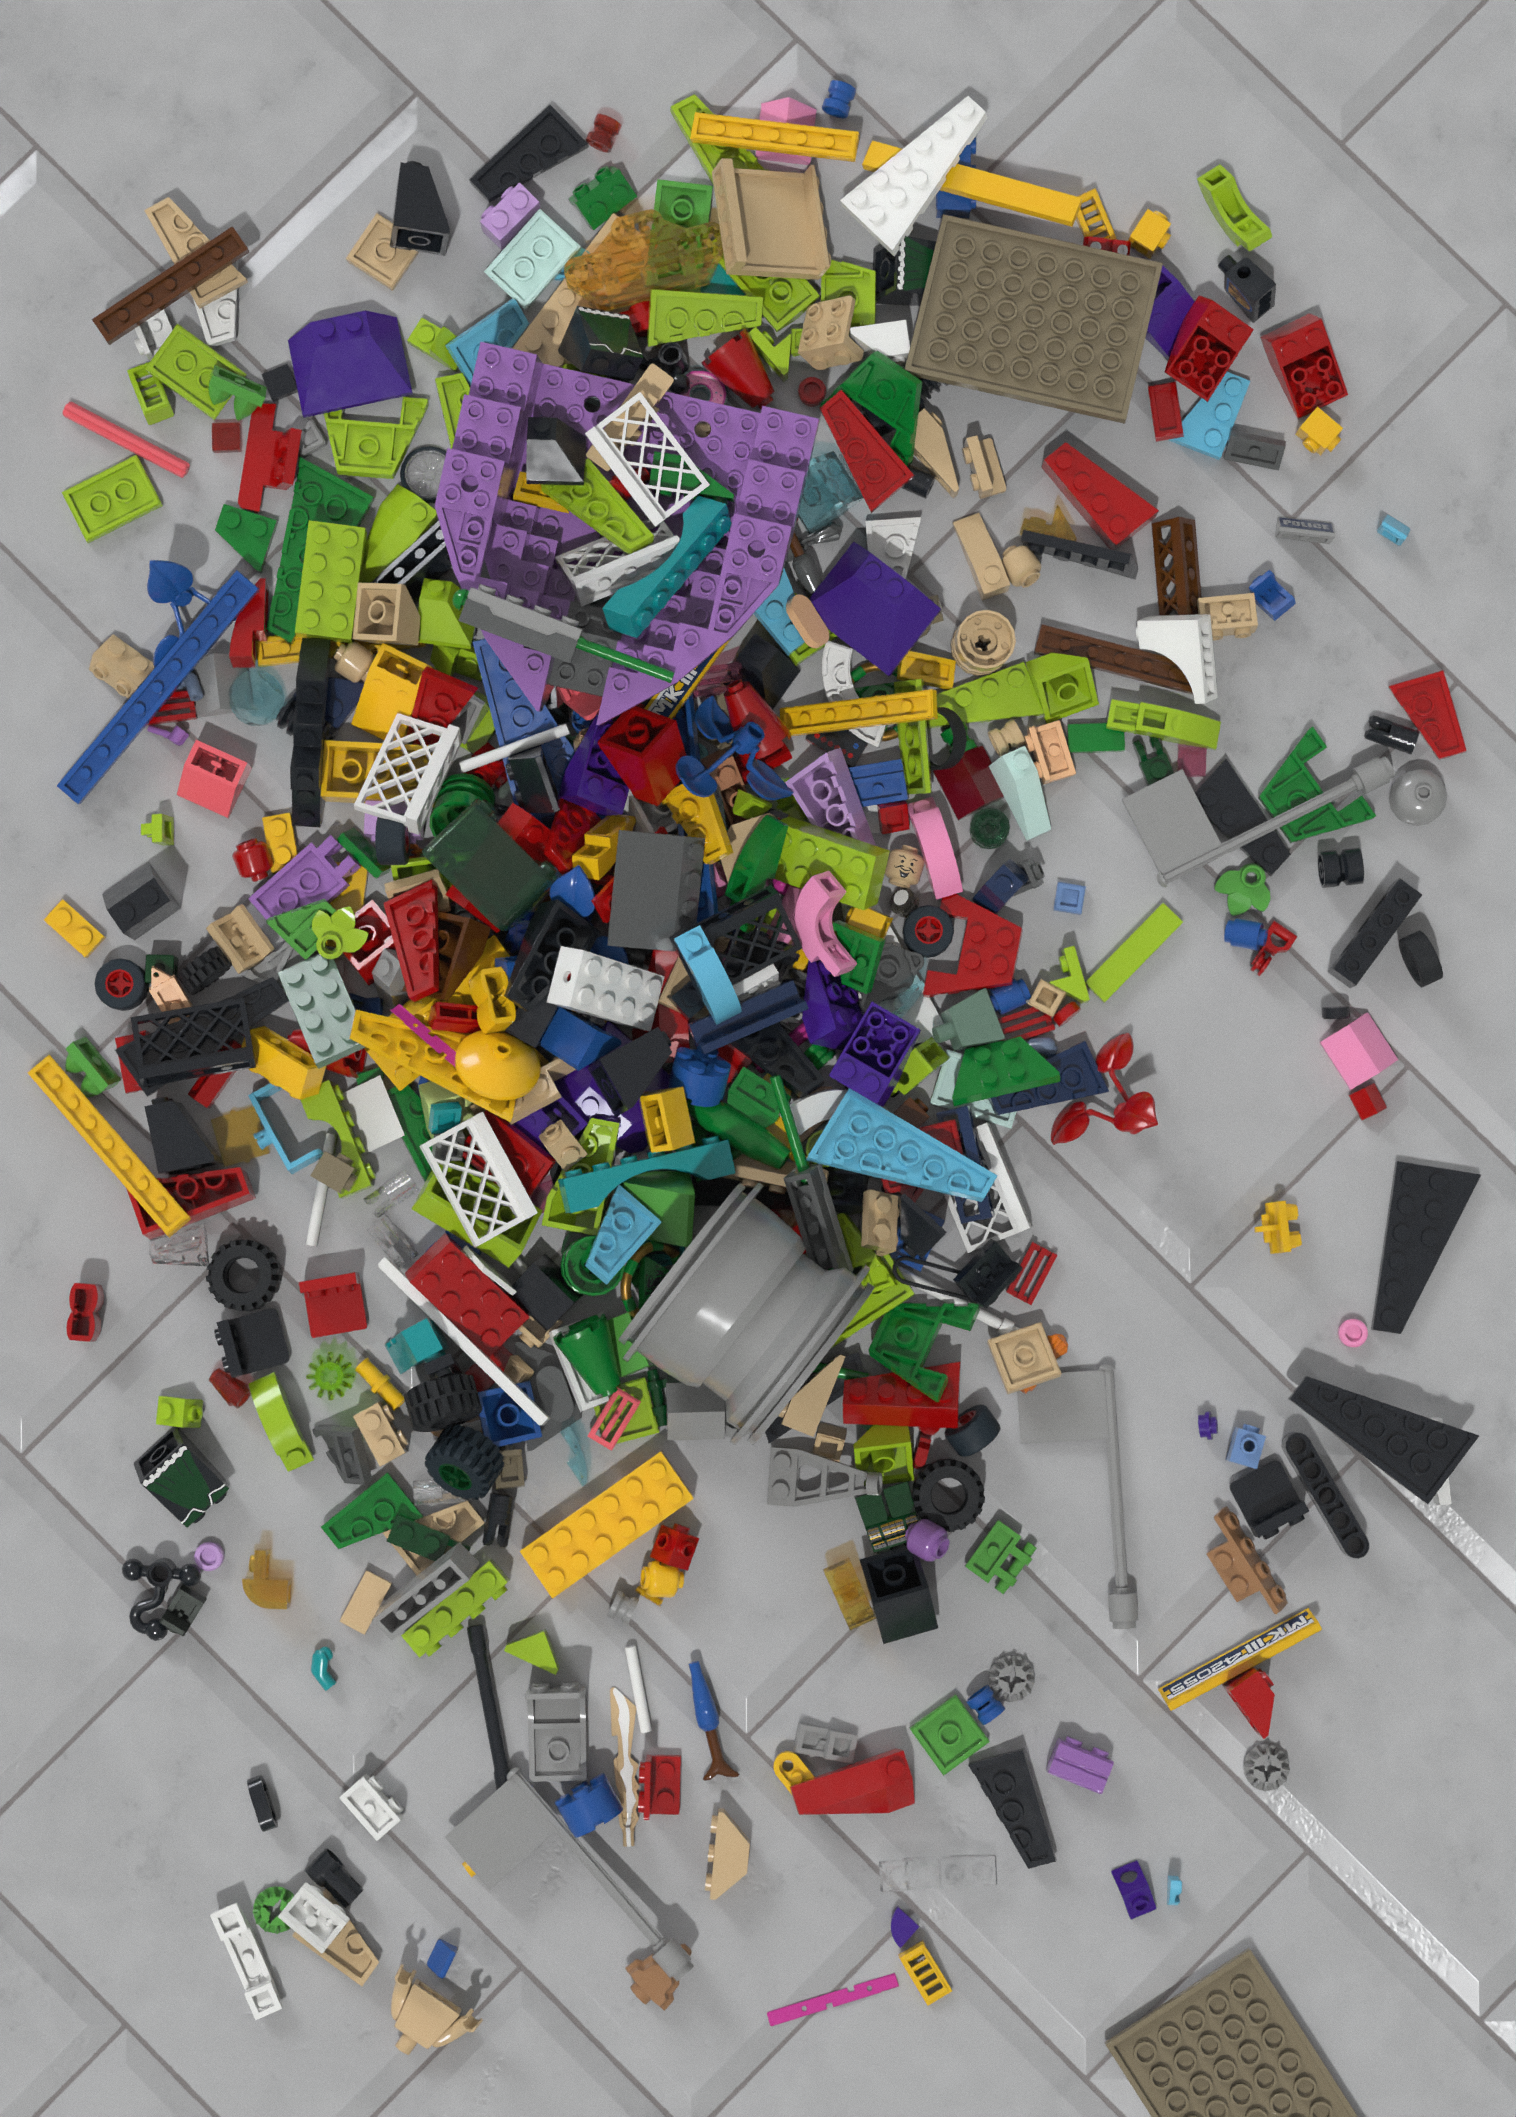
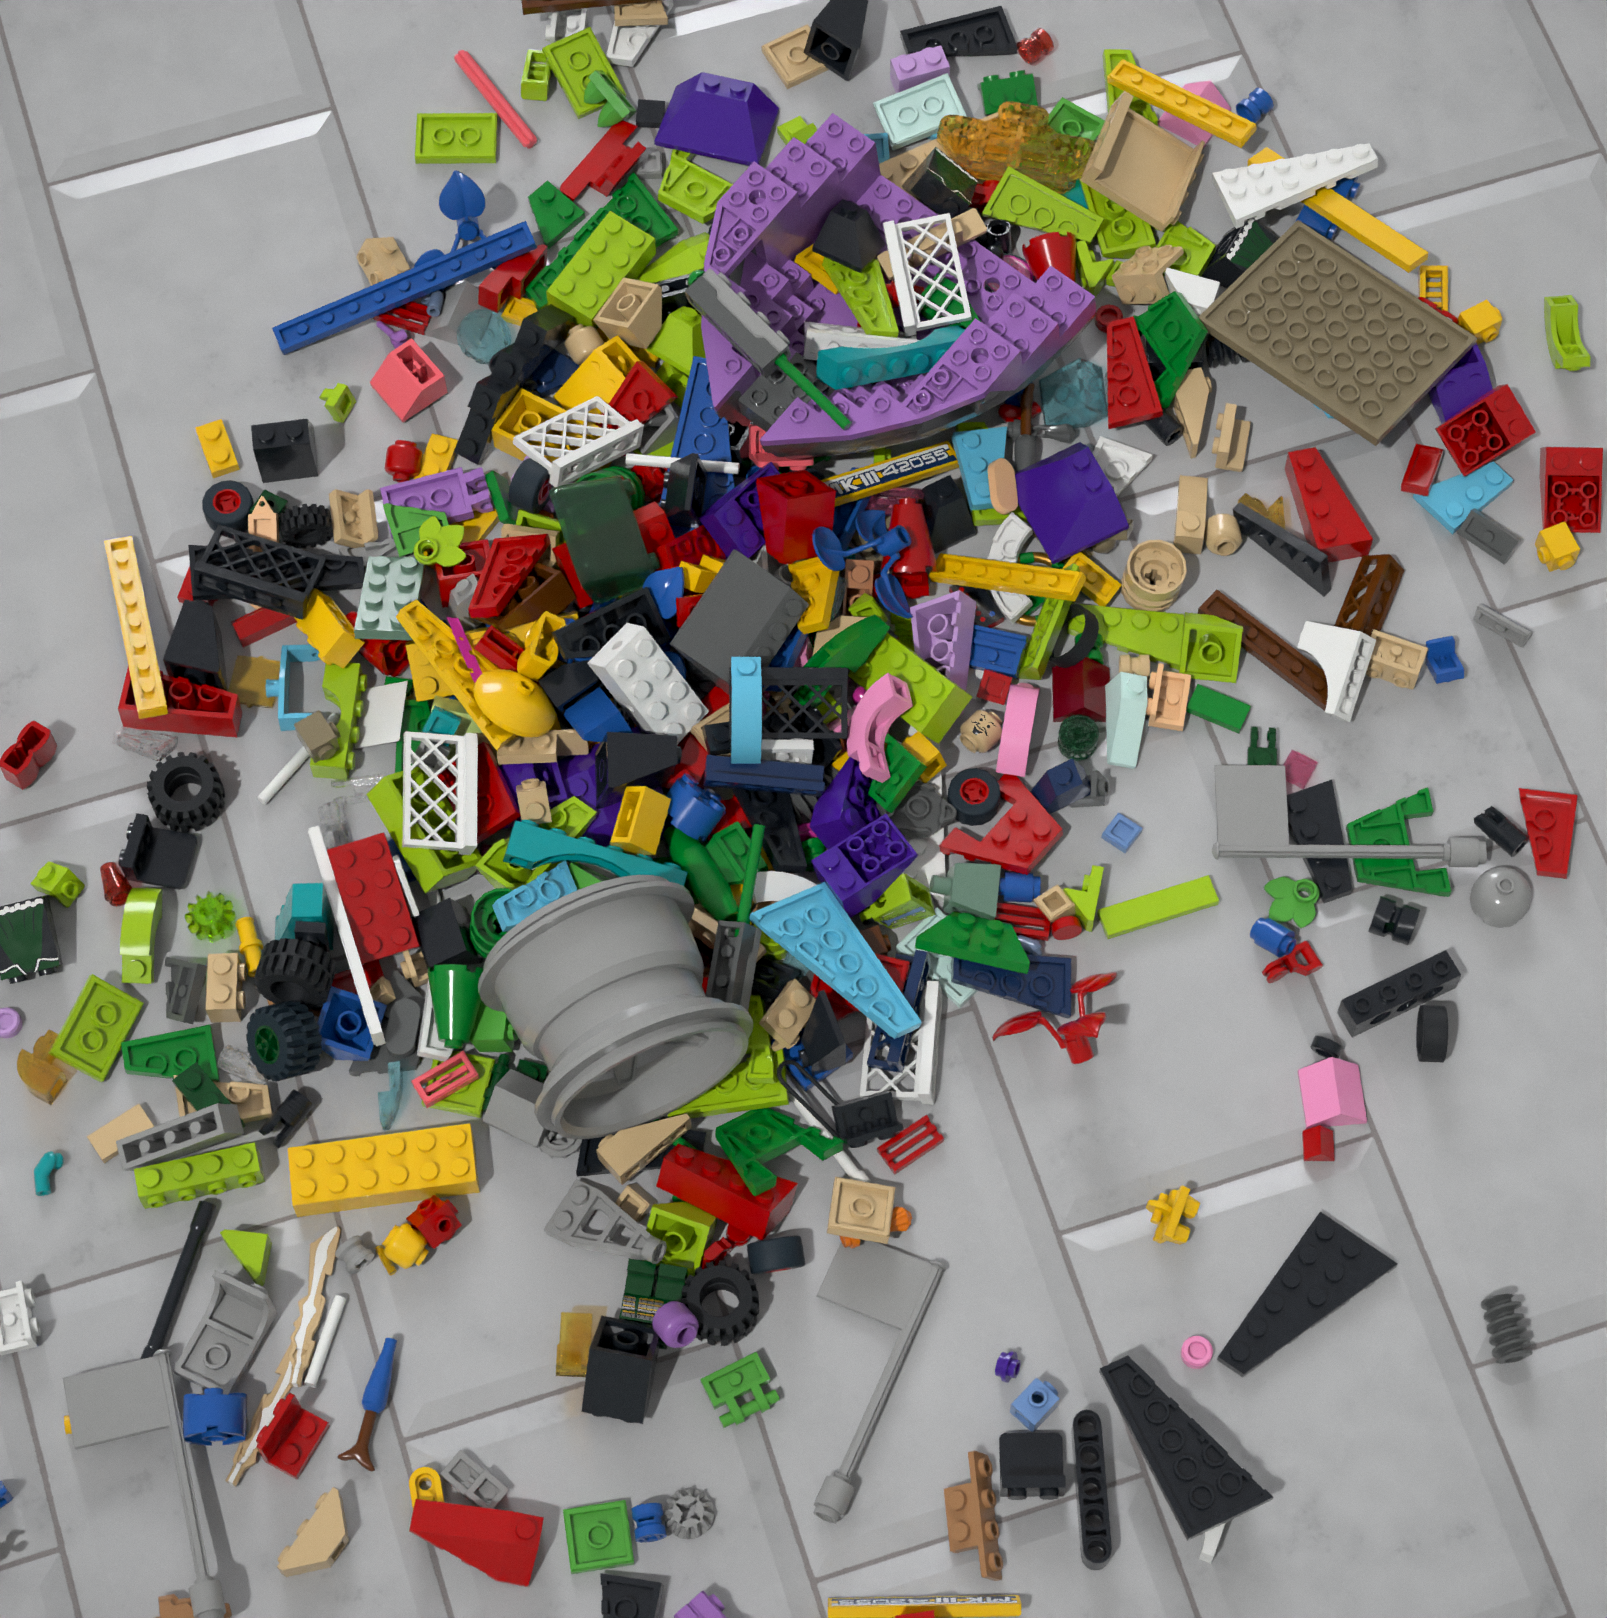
camera: 30 degrees right, 20 degrees down
bright green tile [65,1037,121,1097] -> none
clear red tile [212,422,242,453] -> none
red bracket [299,1272,368,1338] -> none
dark tan bracket [496,1445,525,1490] -> none
clear smoke tile [890,888,919,918] -> none
clear light blue slope [892,981,925,1019] -> none
lime slope [1106,699,1221,750] -> none
black torso [1218,255,1276,323] -> none
medium azure slope [1377,515,1410,546] -> none
none -> lime tile [48,974,144,1083]
none -> tan sword [288,1227,341,1387]

